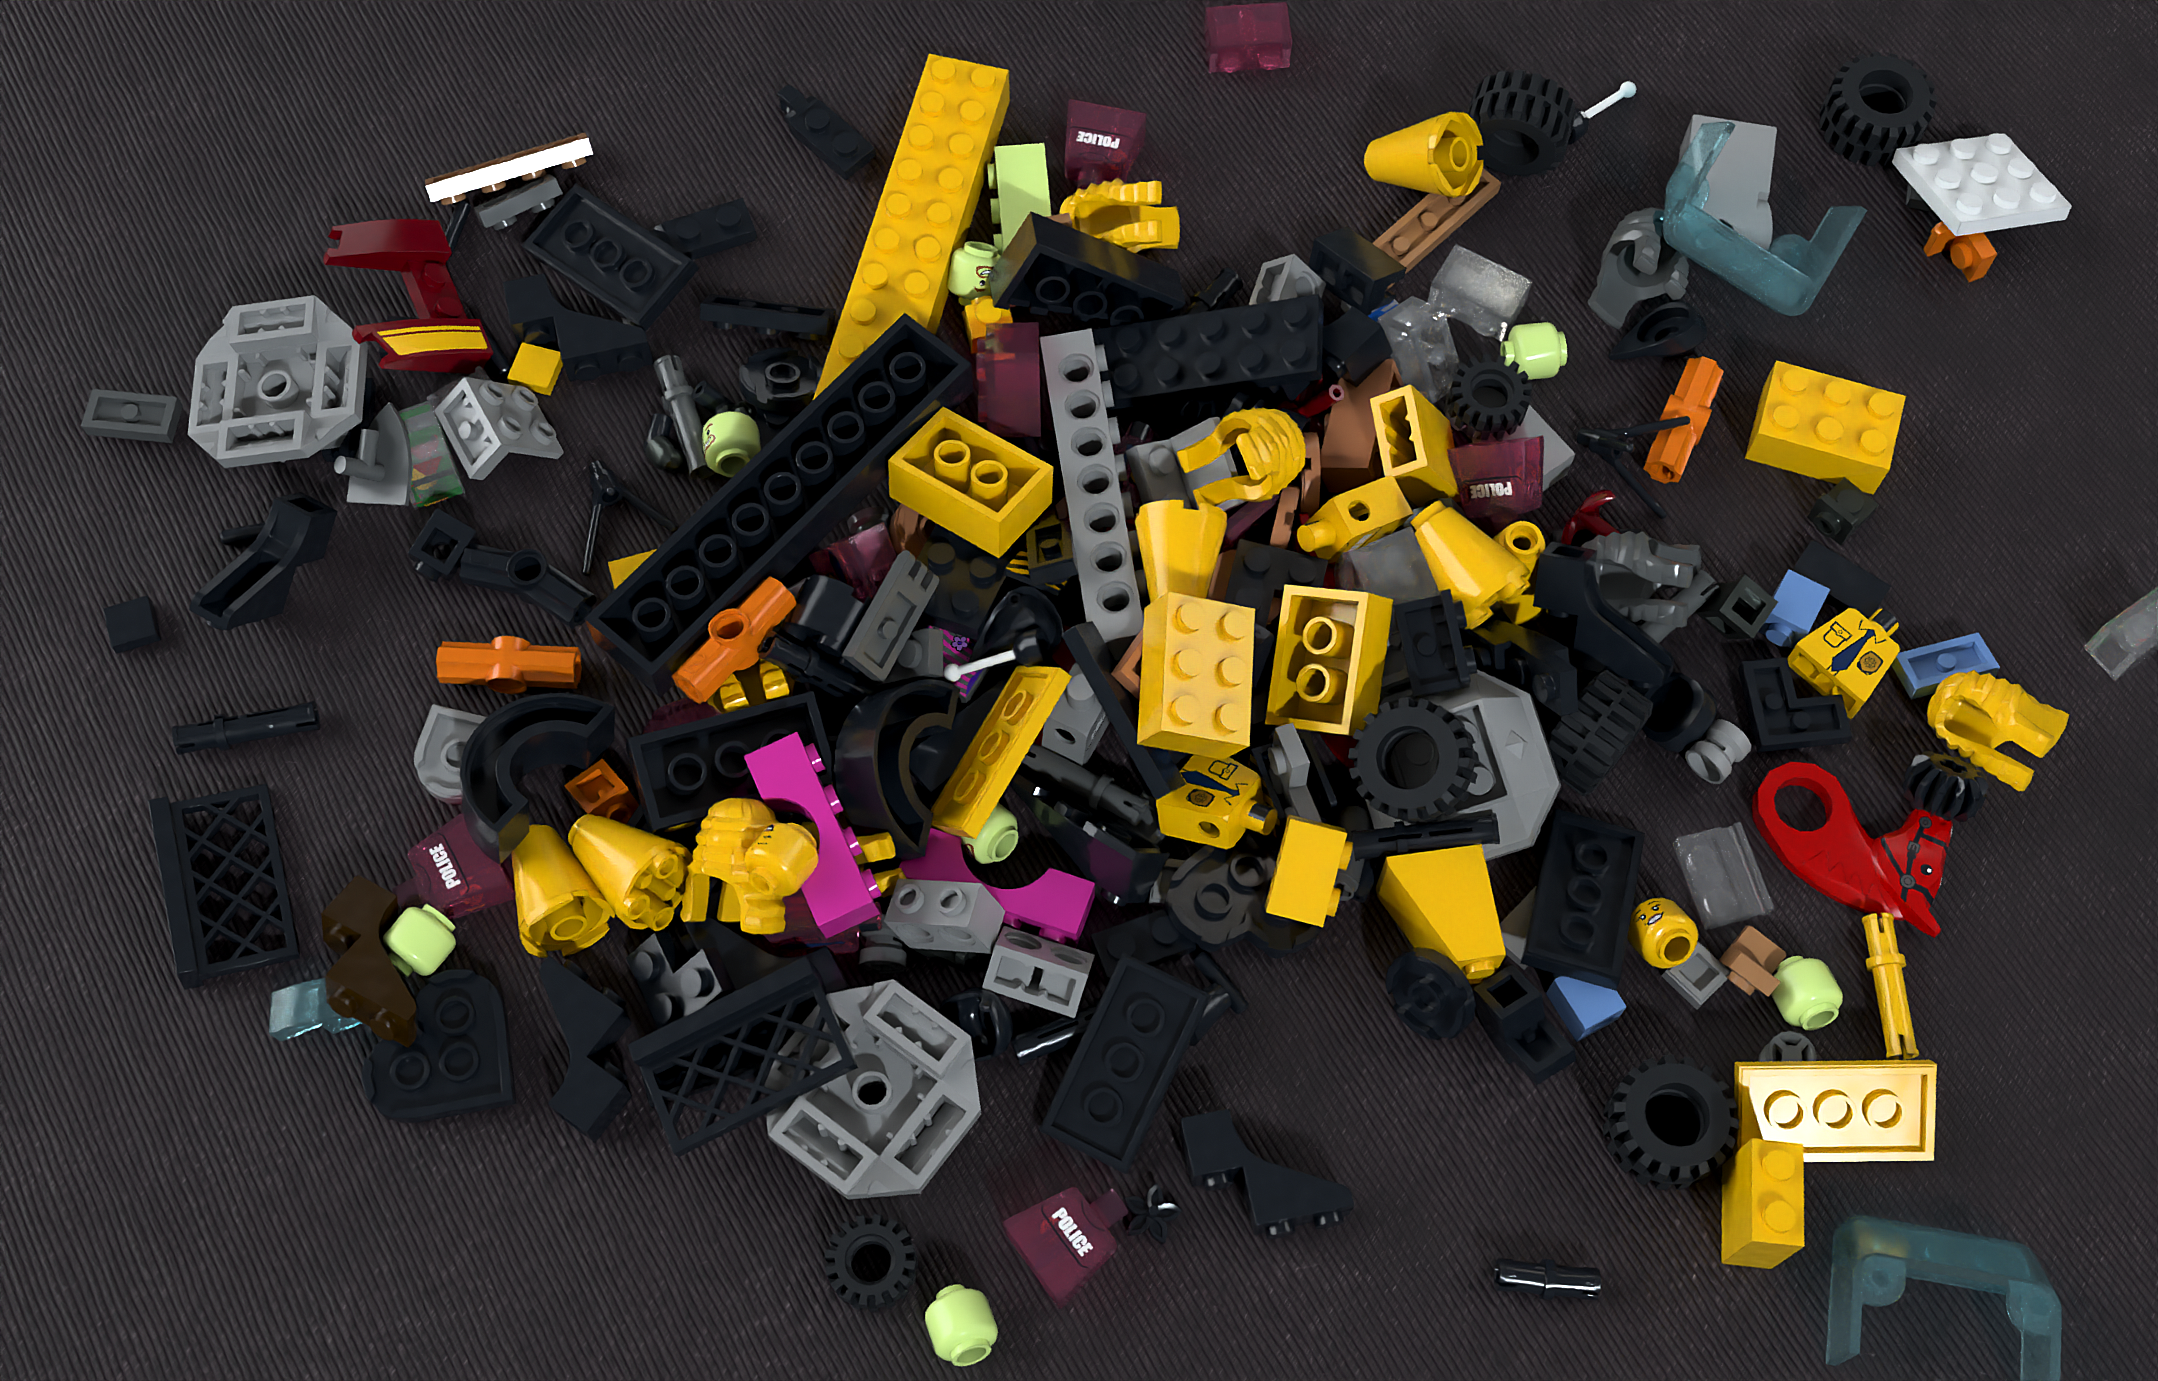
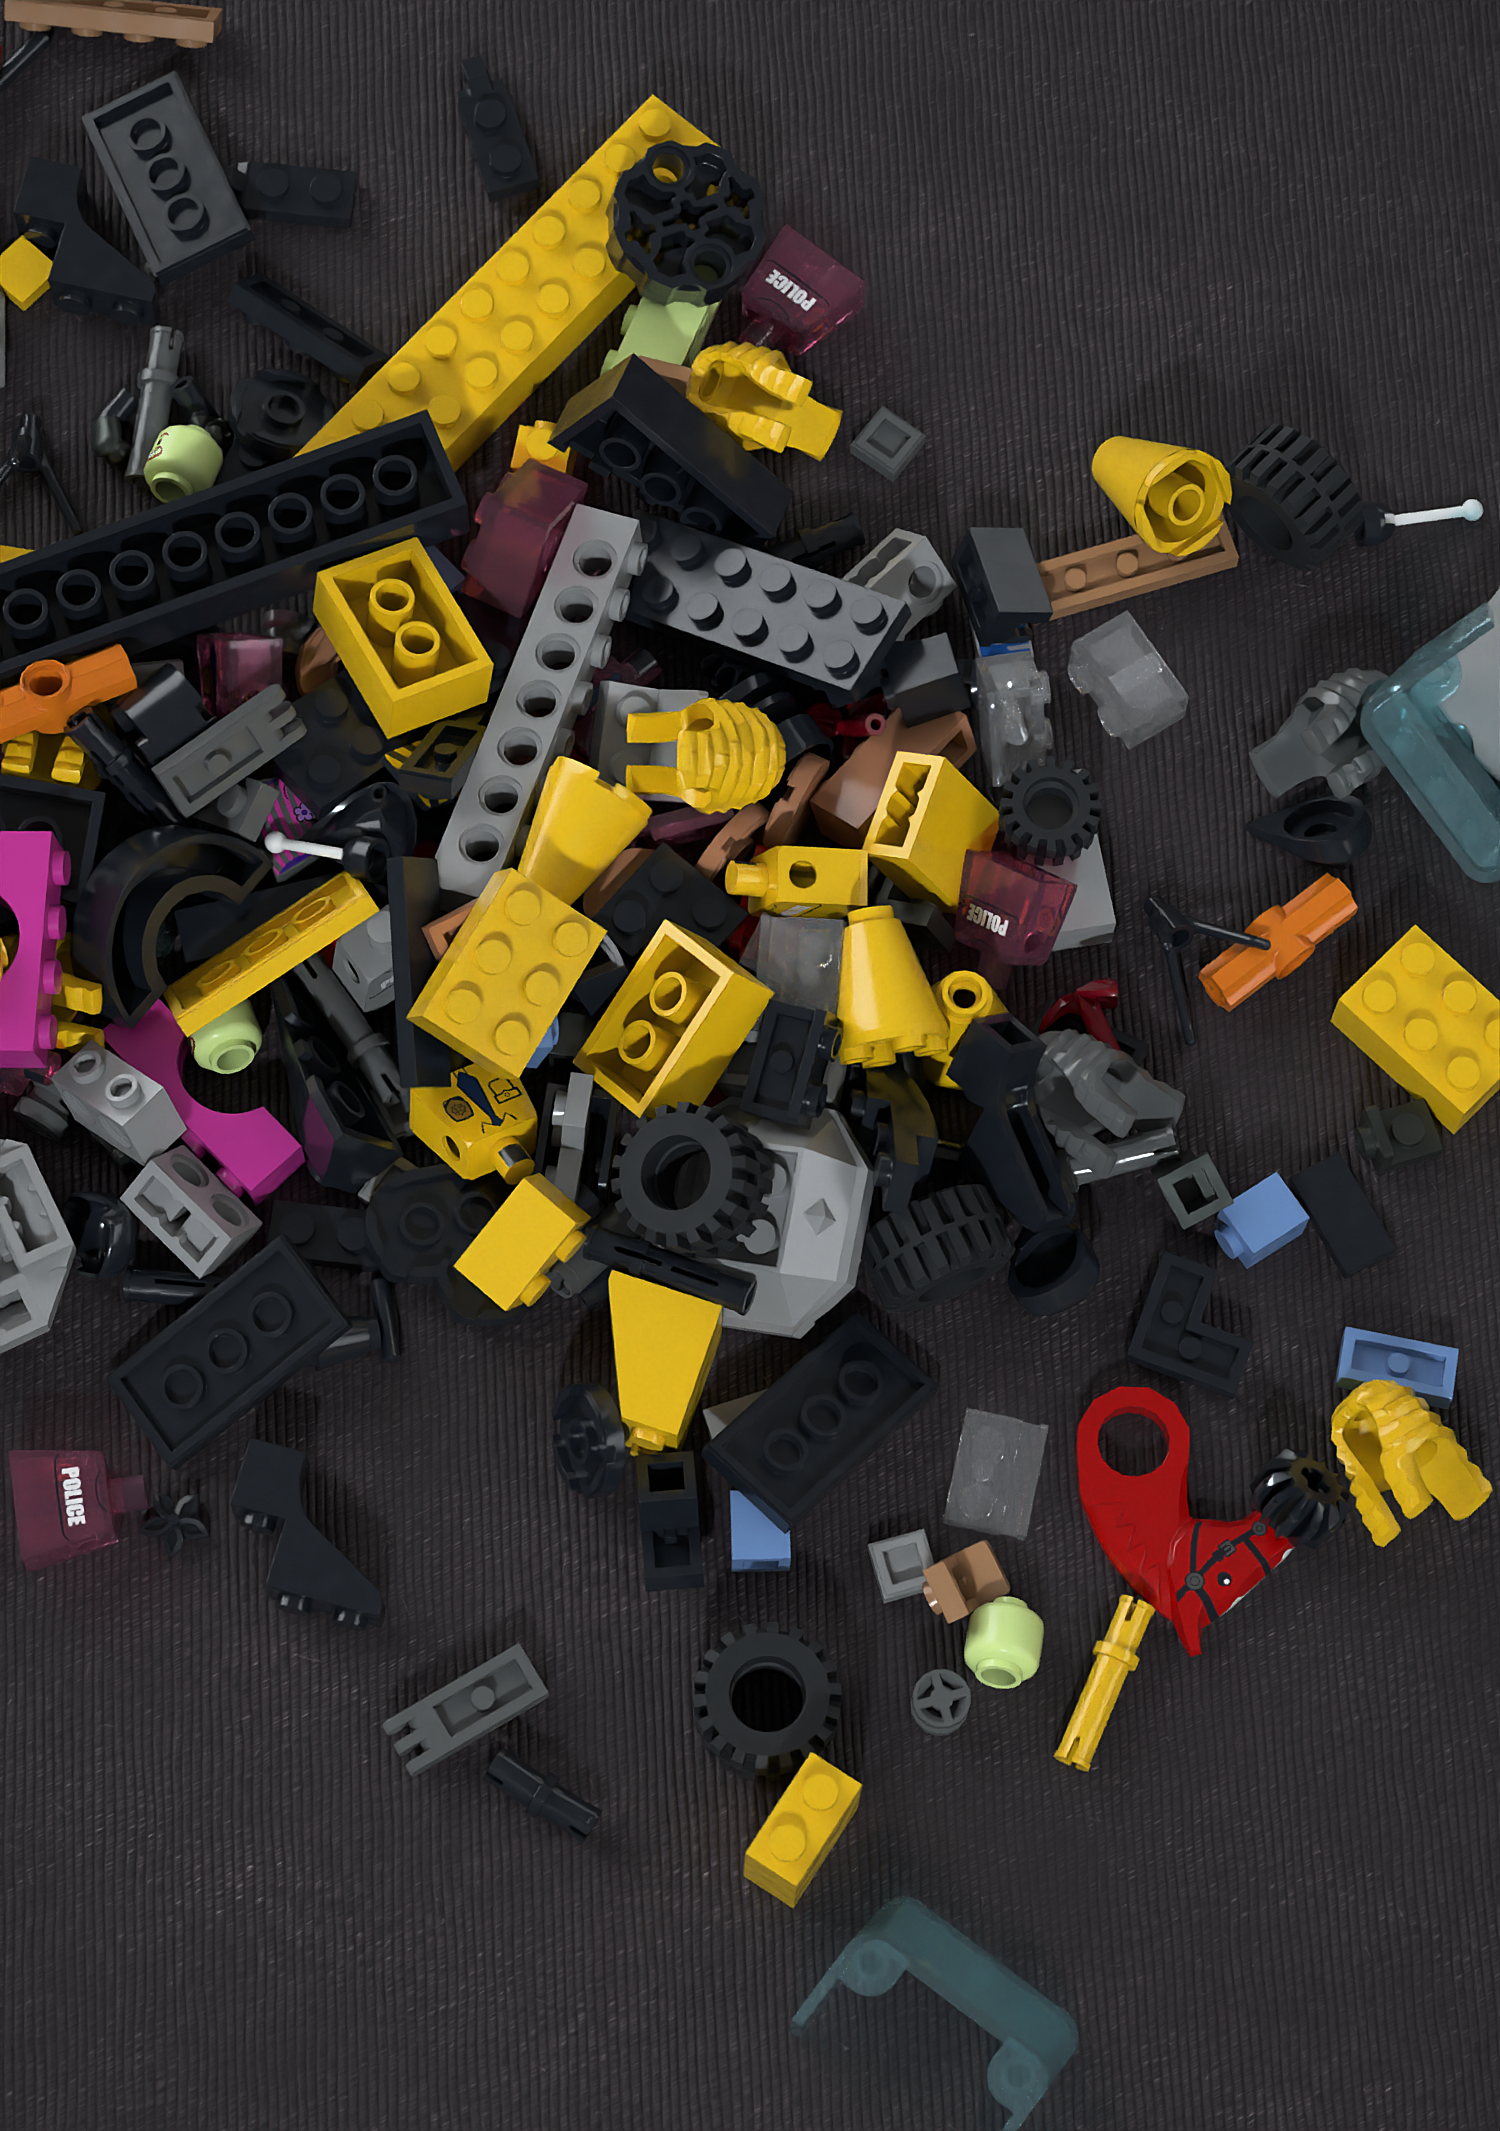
camera: 25 degrees right, 5 degrees up
dark grey plate [473,174,563,230] -> none
yellowish green head [947,241,1001,306] -> none
clear pink brick [1204,2,1292,73] -> none
yellowish green head [1500,322,1567,380] -> none
yellow head [1627,897,1698,969] -> none
light grey wheel [1685,719,1751,784] -> none
yellow tile [1733,1060,1937,1162] -> none
yellow torso [1787,608,1900,719] -> none
none -> dark grey hinge [382,1643,549,1777]
none -> black connector [605,140,767,308]
none -> dark grey tile [850,406,926,482]

